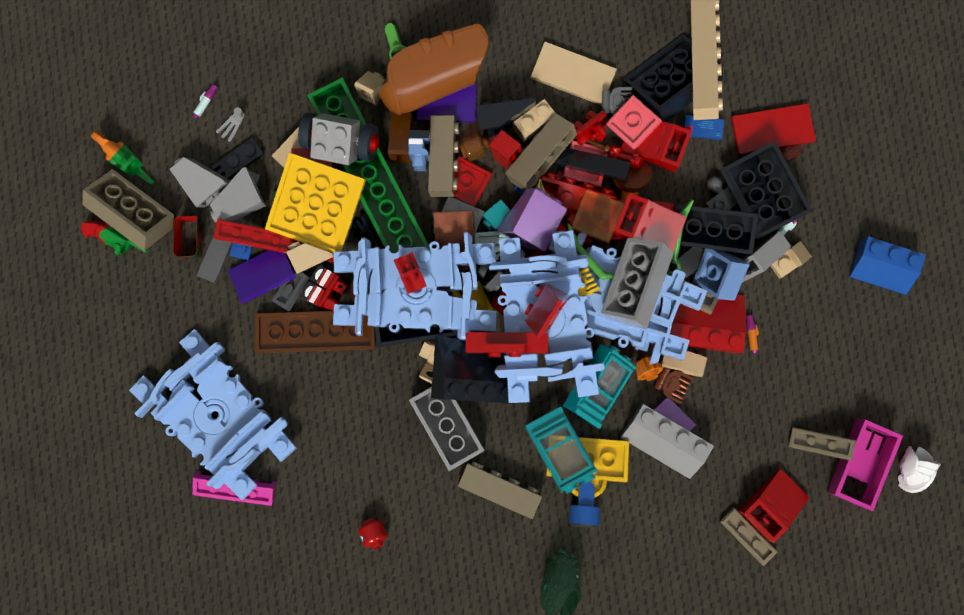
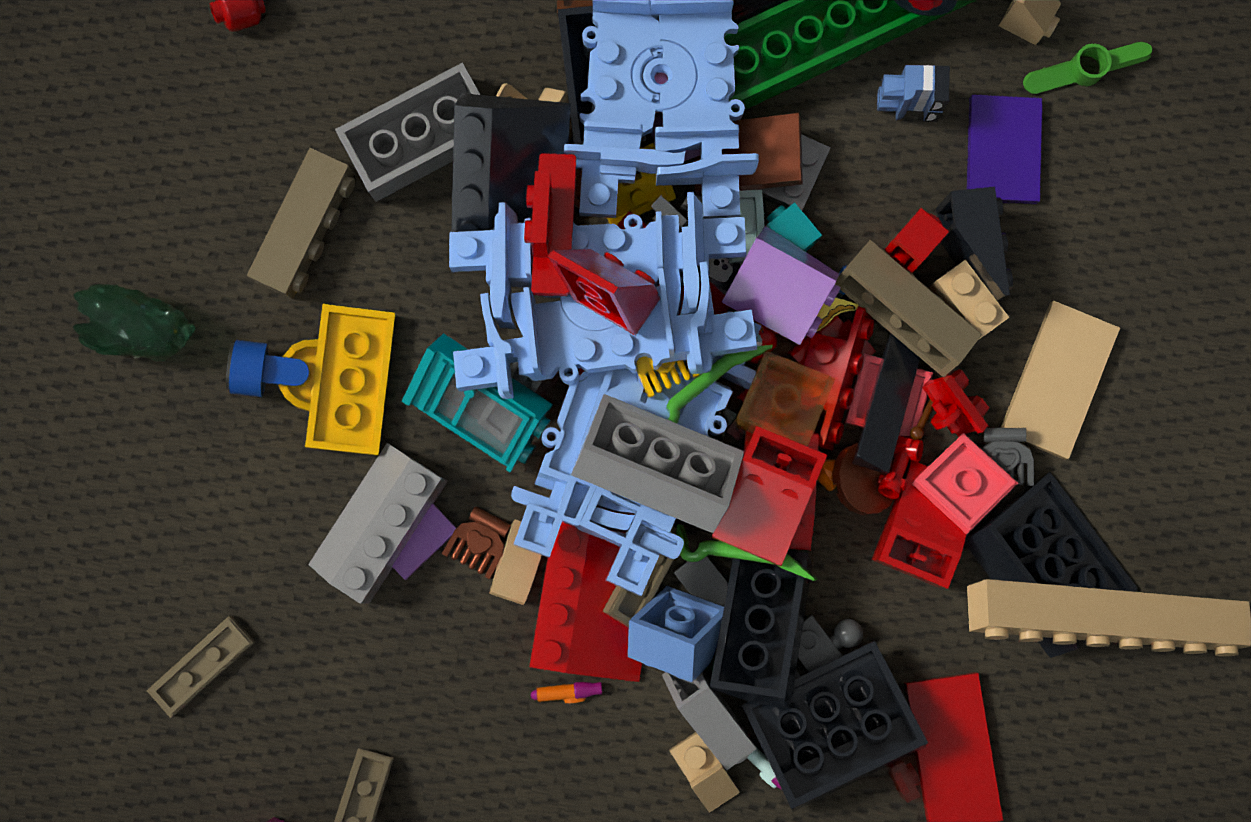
camera: 90 degrees right, 0 degrees up
dark orange animal [379,24,489,115] -> none
reddish brown slope [388,113,412,164] -> none
red hips [393,252,427,294] -> none
dark tan brick [428,115,459,197] -> none
red tile [454,155,493,207] -> none
clear orange head [459,133,489,161] -> none
teal door [525,407,598,494] -> none
orange piece [636,356,663,381] -> none
blue tile [683,115,724,140] -> none
red slope [738,468,809,543] -> none

